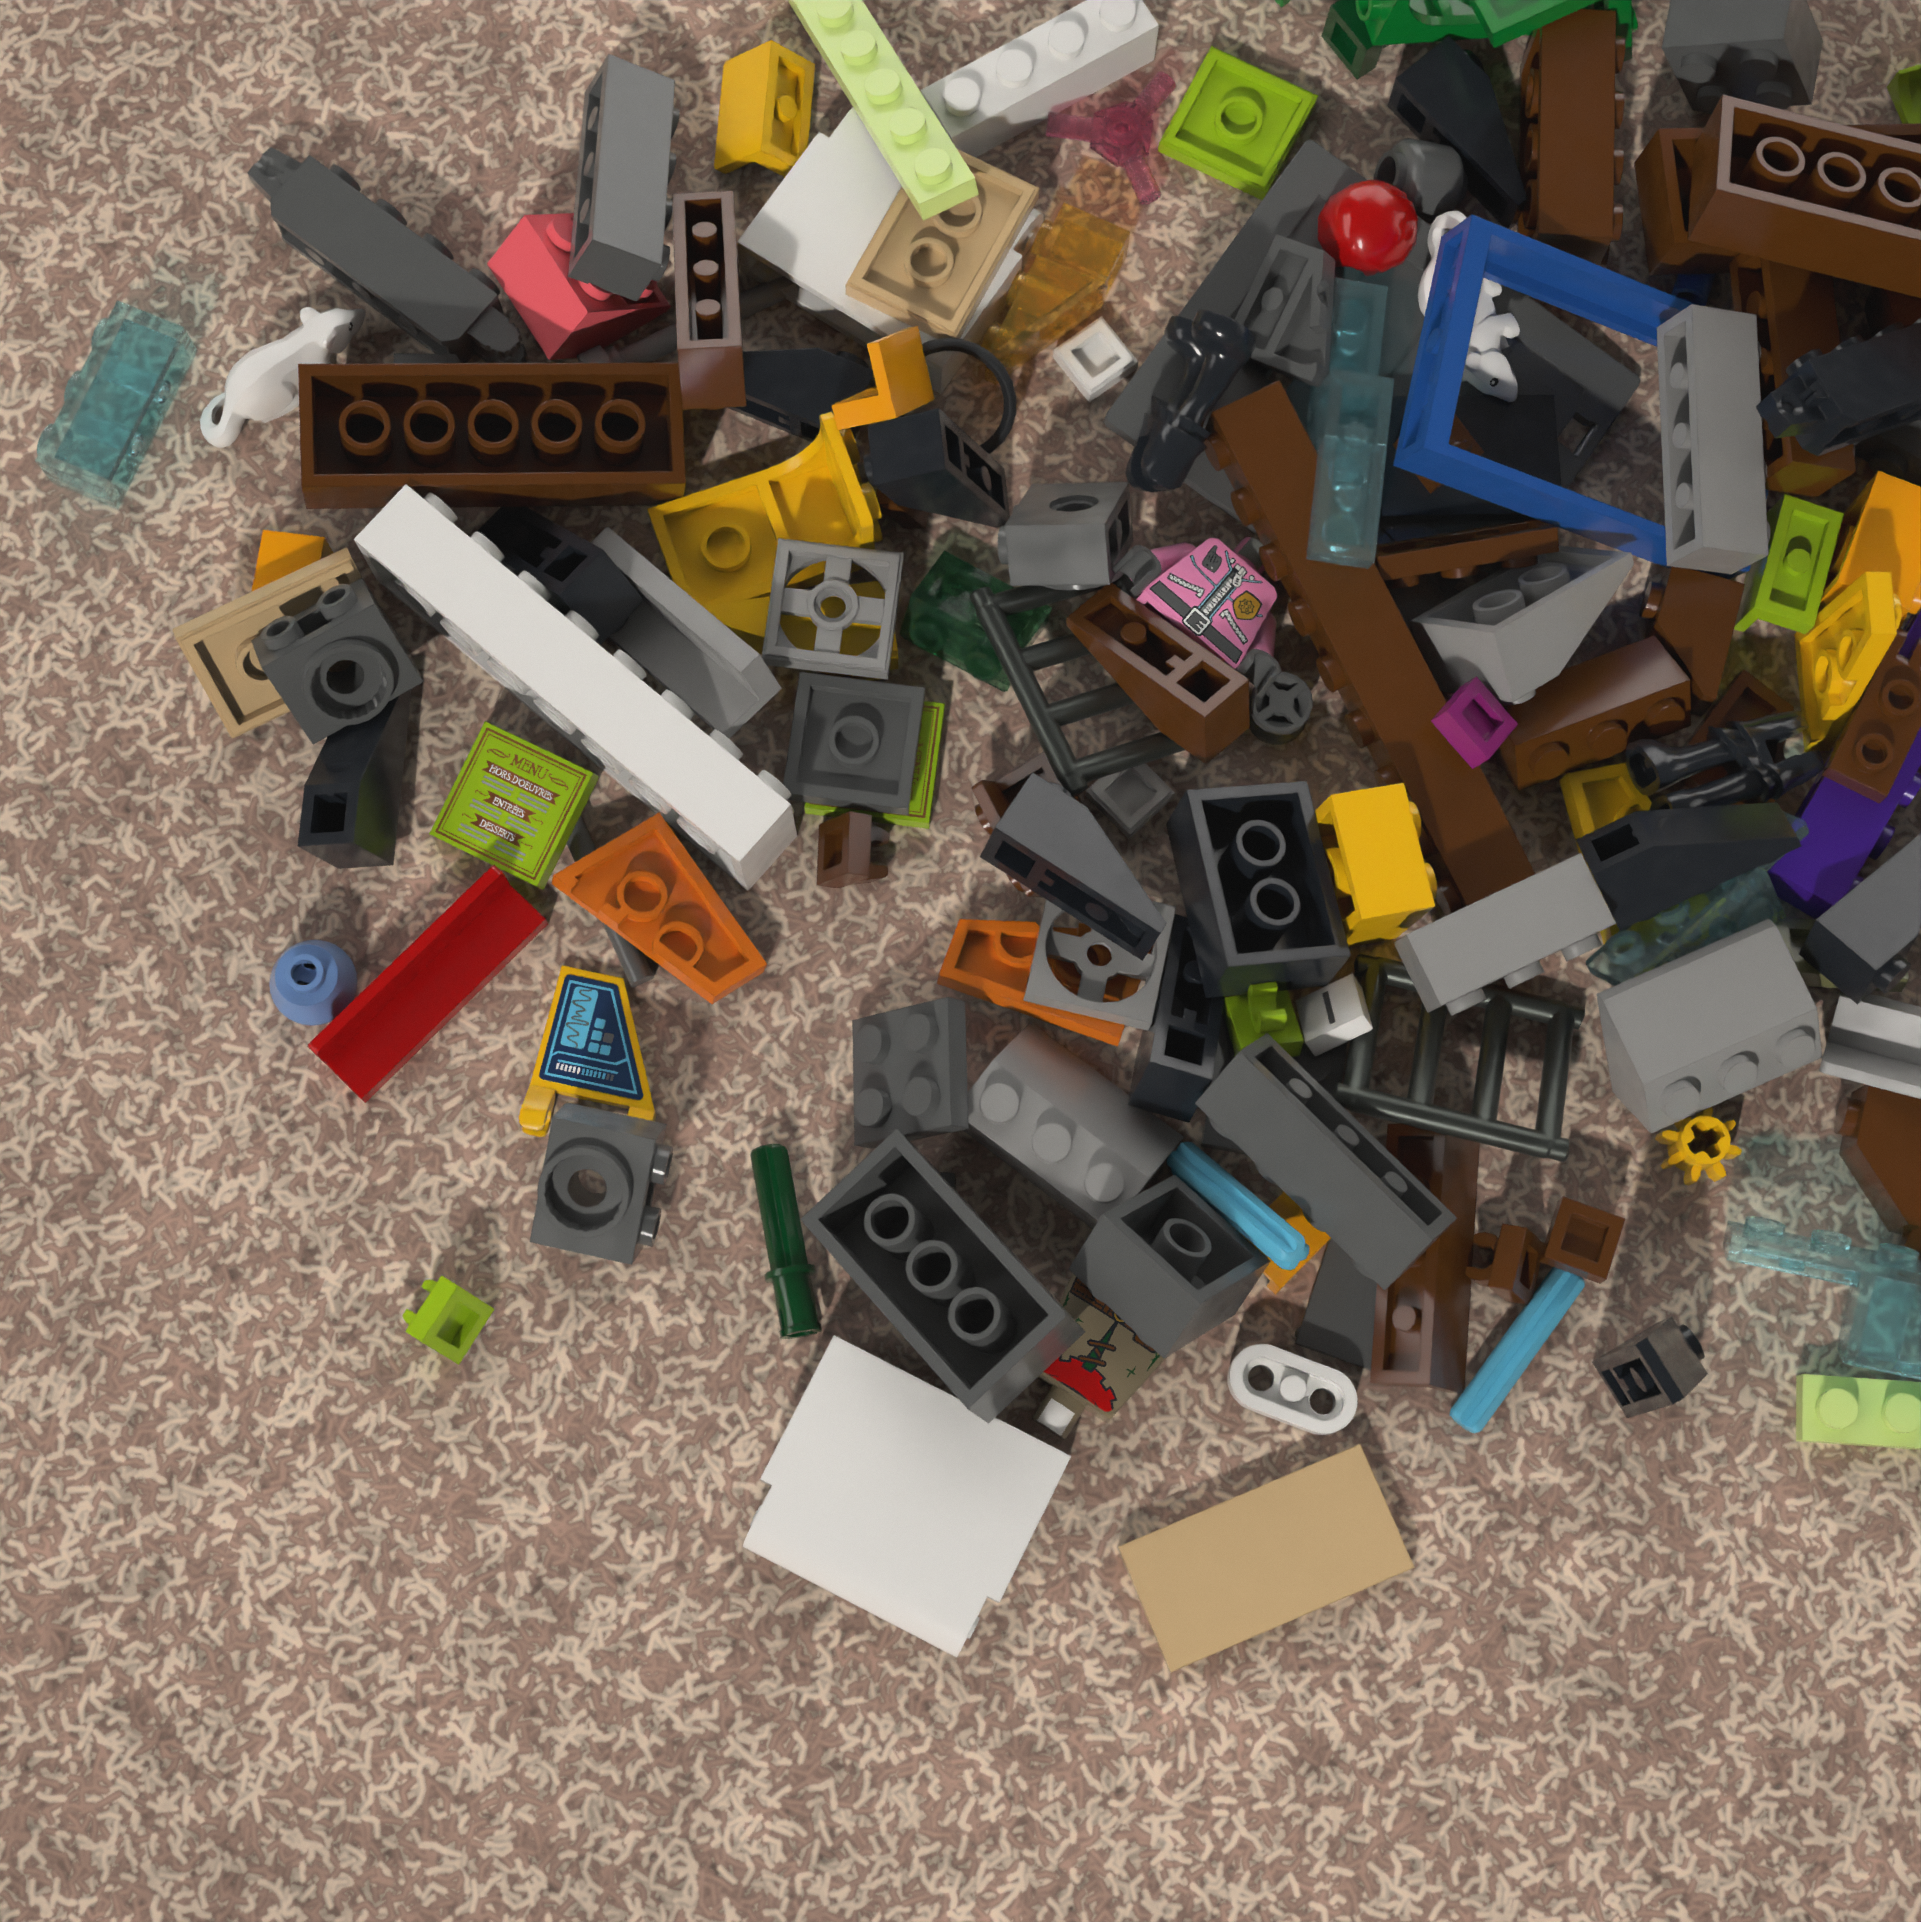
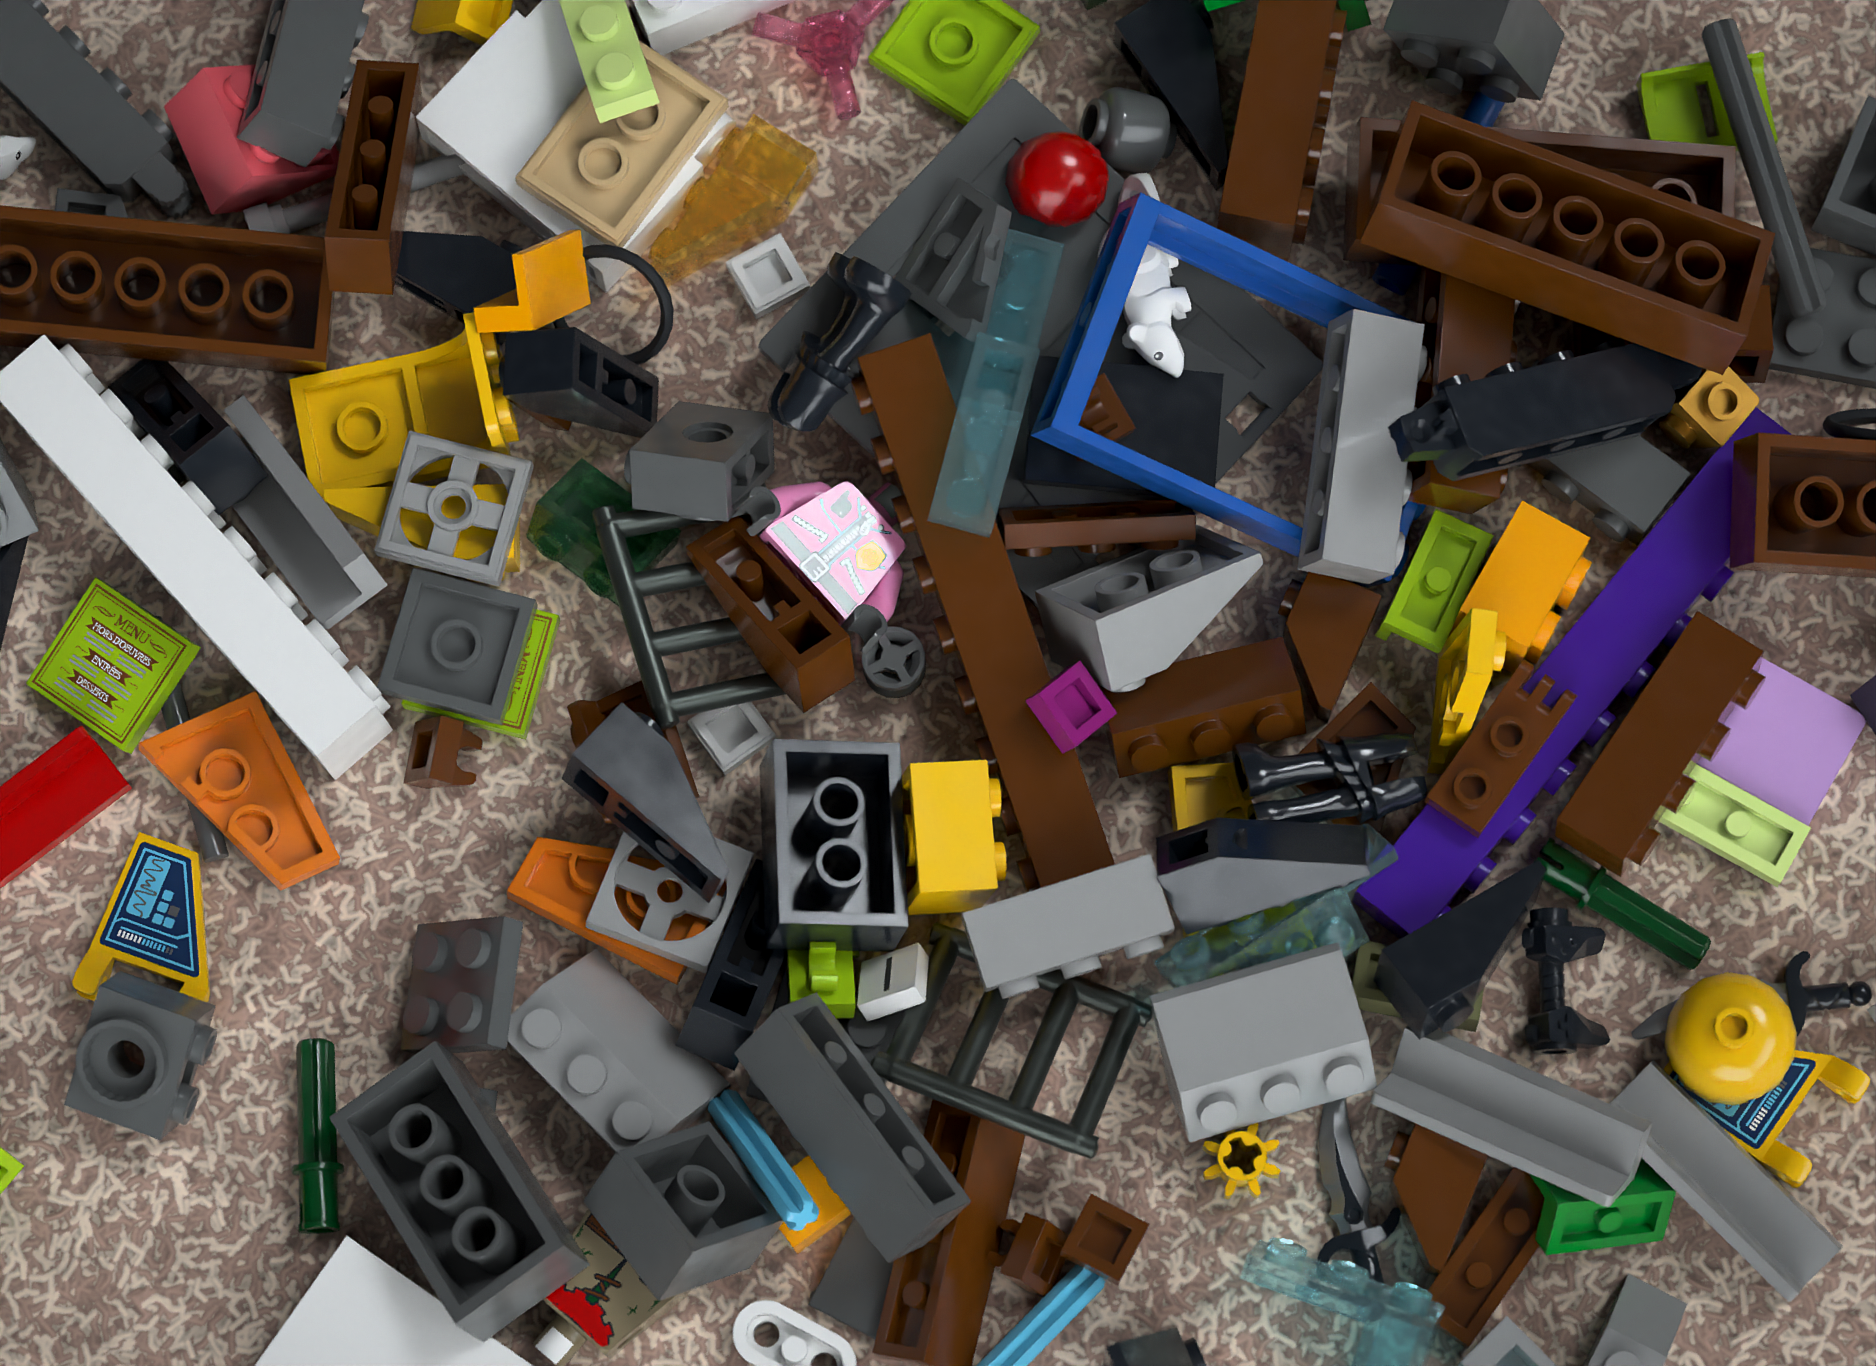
camera: 15 degrees right, 0 degrees up
none -> piece [1316,1098,1401,1316]

